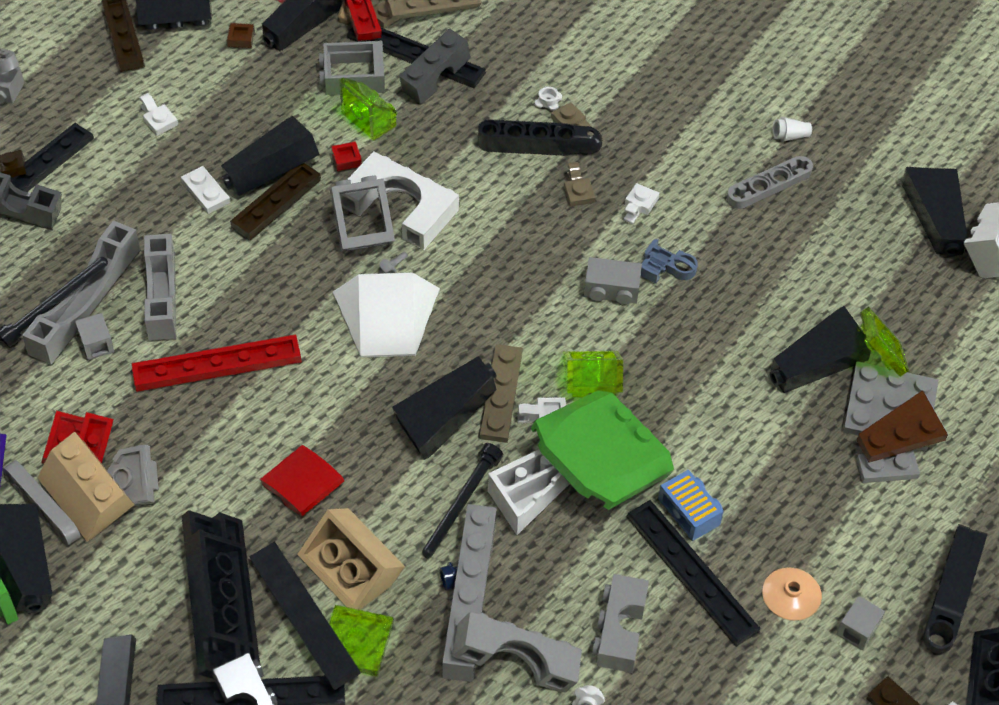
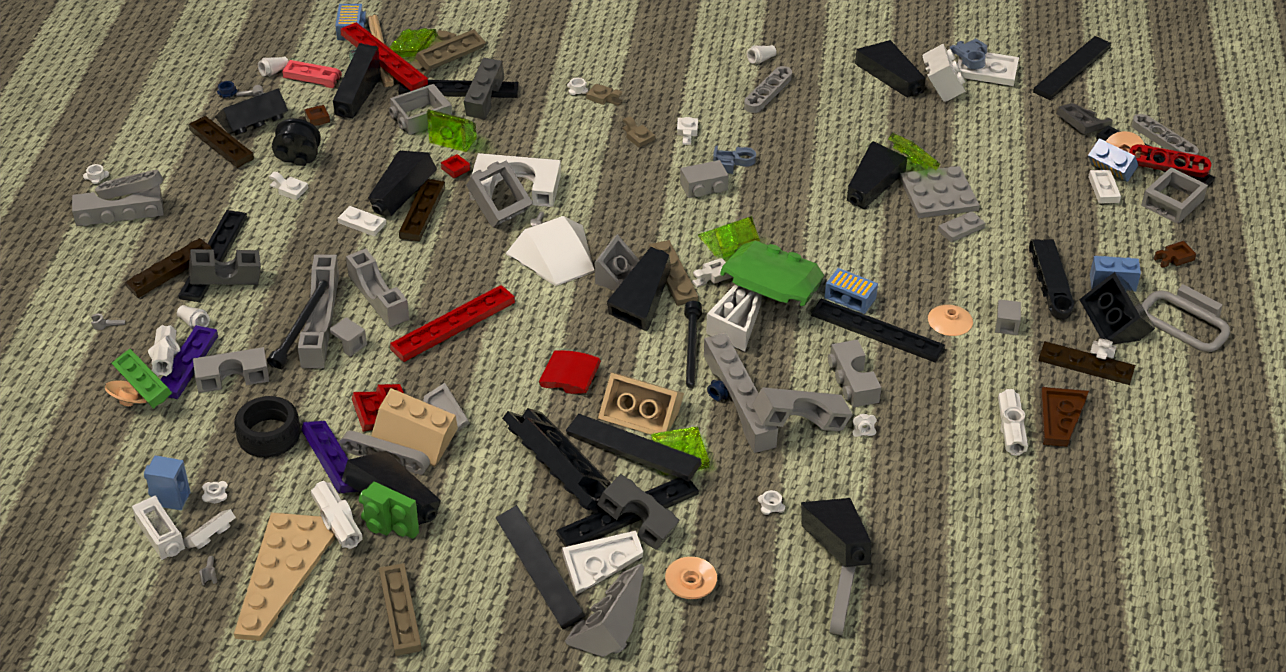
camera: 25 degrees left, 10 degrees down
black piece [478,120,602,156] -> none
reddish brown wing [857,390,948,463] -> none
none -> black wheel [272,116,321,166]
none -> light grey slope [595,234,640,291]

